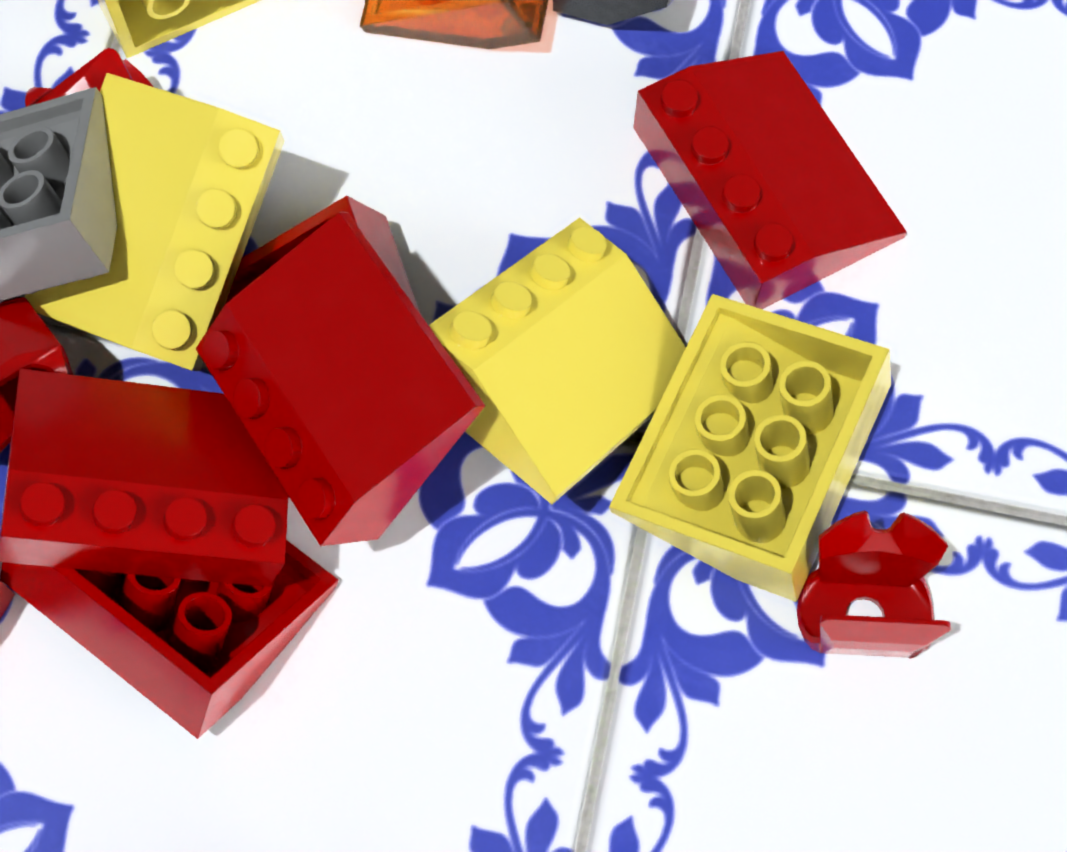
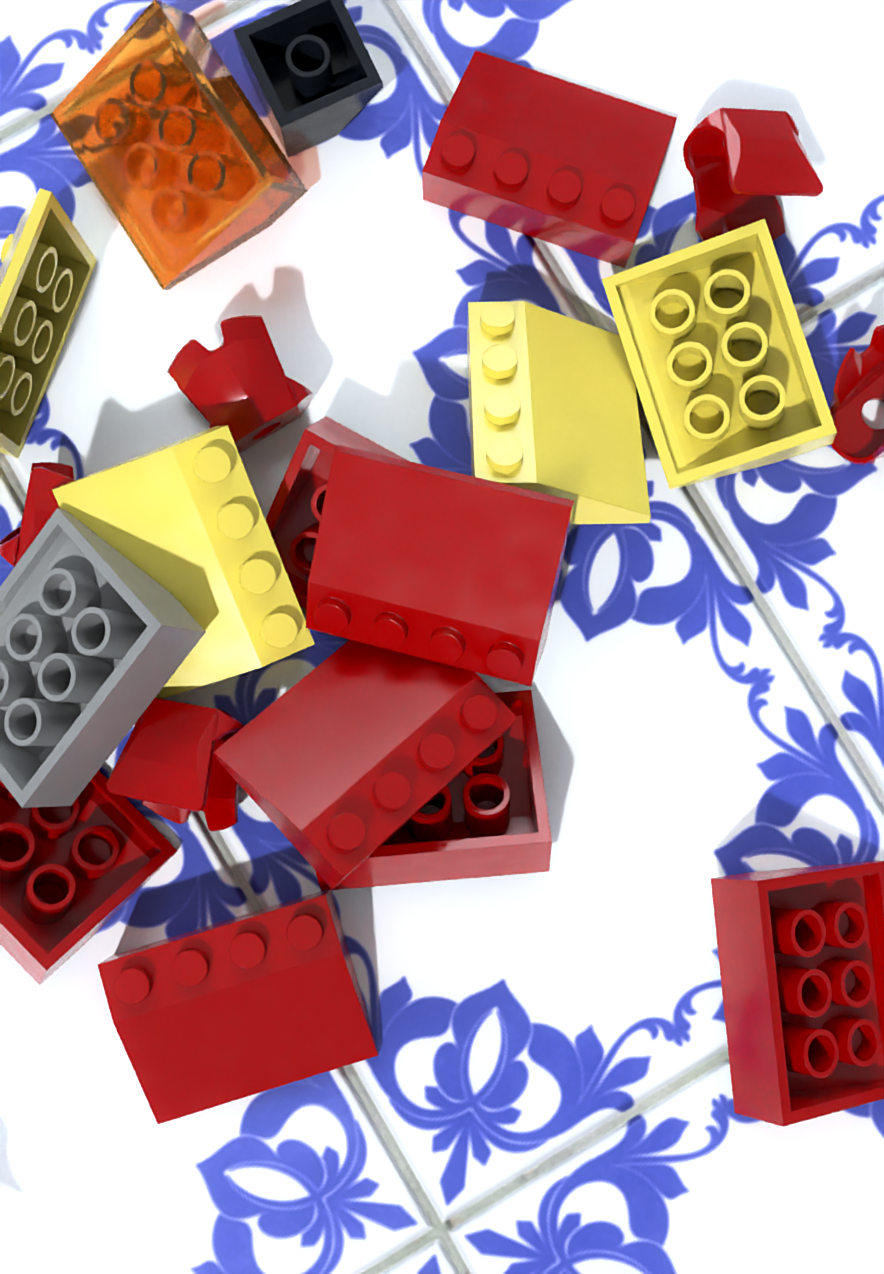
camera: 45 degrees left, 15 degrees up
none -> red piece [167,315,313,454]
none -> red piece [682,107,824,242]

